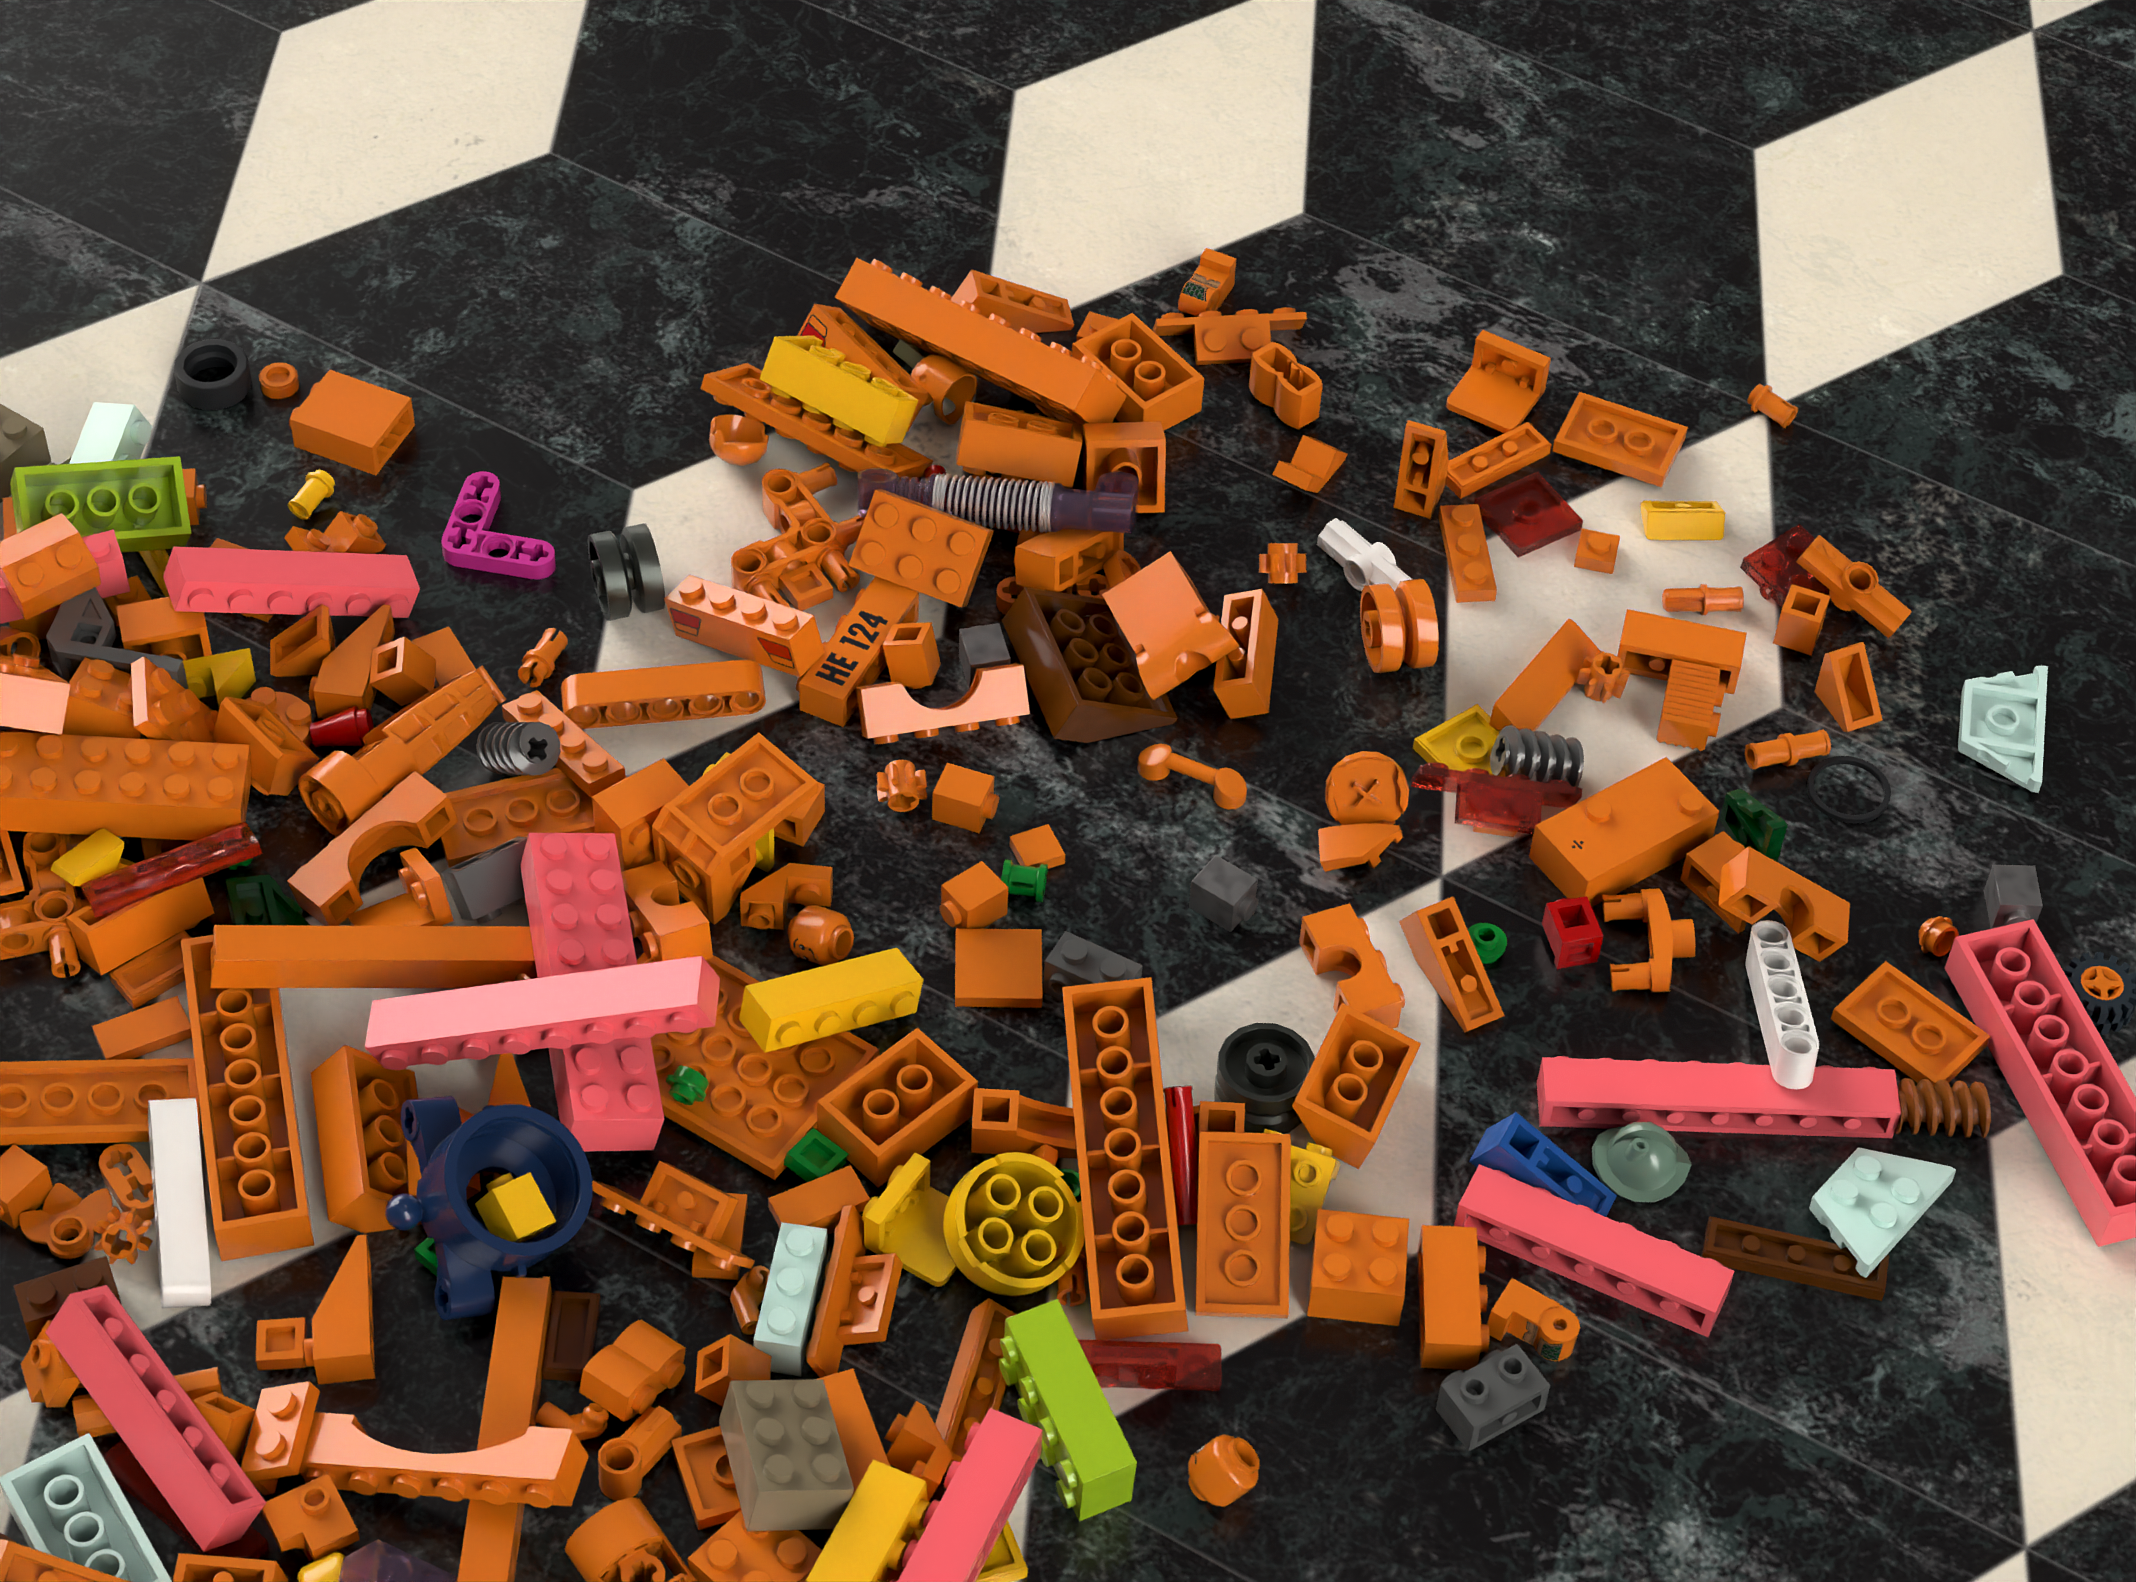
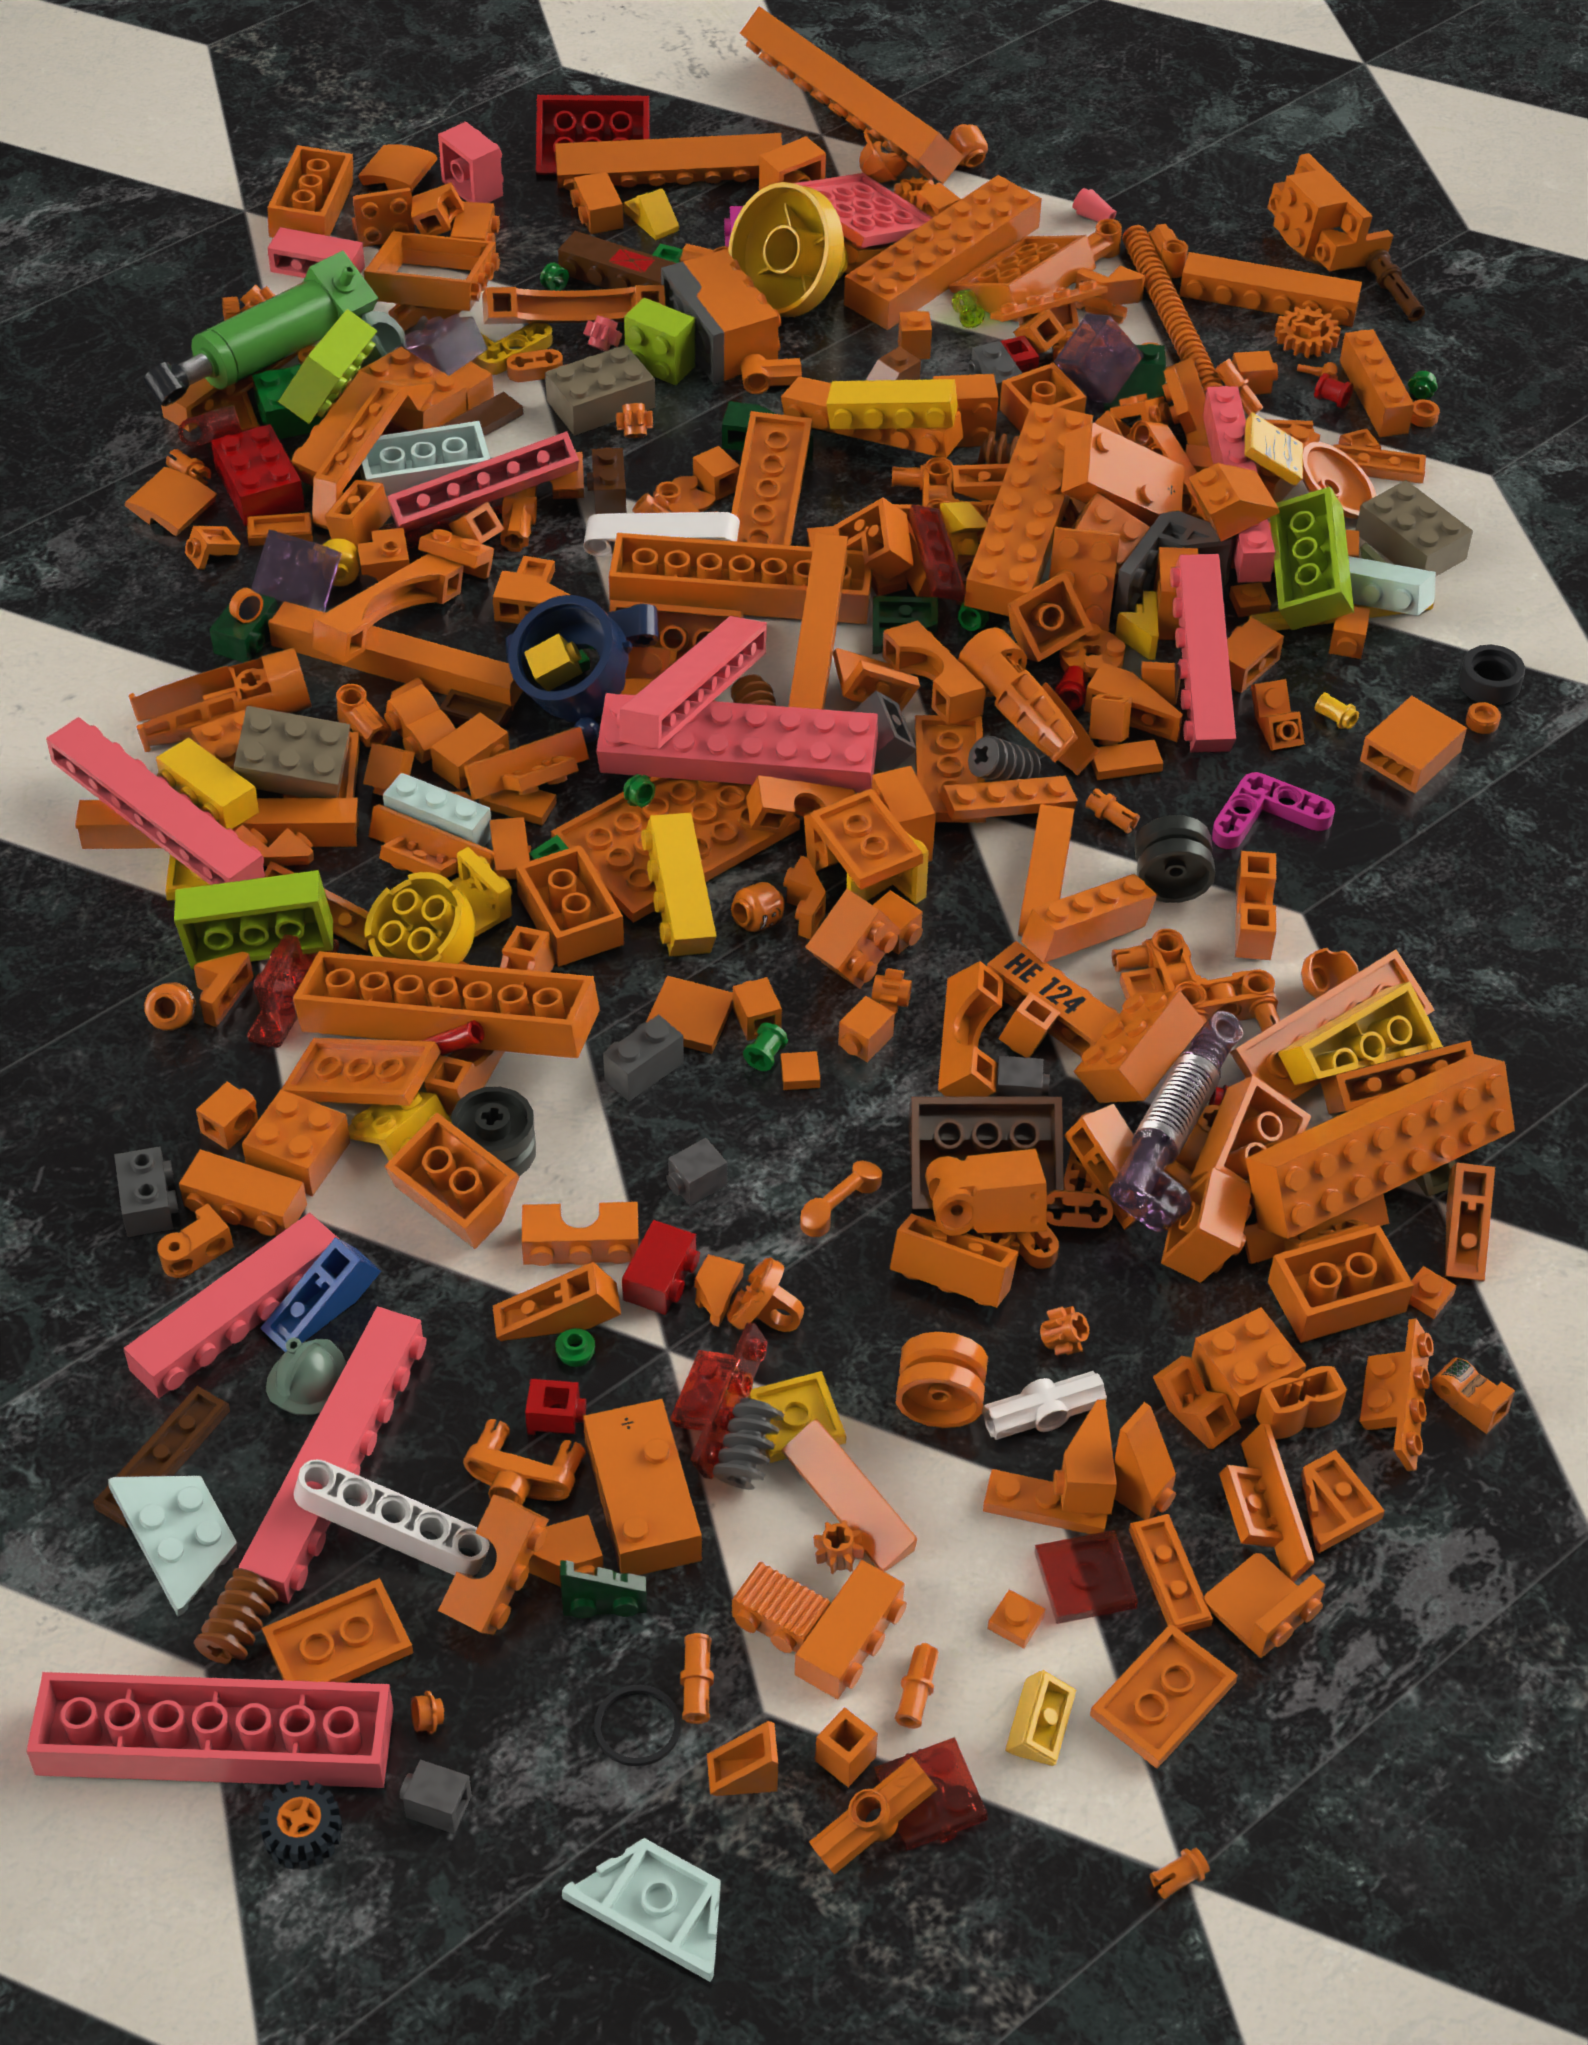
camera: 110 degrees right, 0 degrees up
none -> orange slope [193,951,253,1027]
none -> orange brick [196,1082,258,1150]
none -> orange brick [431,712,510,791]
none -> red brick [622,1220,700,1315]
none -> orange brick [805,889,901,989]
none -> orange brick [833,497,914,580]
none -> orange slope [1053,1399,1117,1514]
none -> orange brick [1191,1307,1306,1421]
none -> orange bracket [1219,1423,1314,1582]
none -> orange arch [1235,851,1276,960]
none -> orange wing [1301,1450,1385,1553]

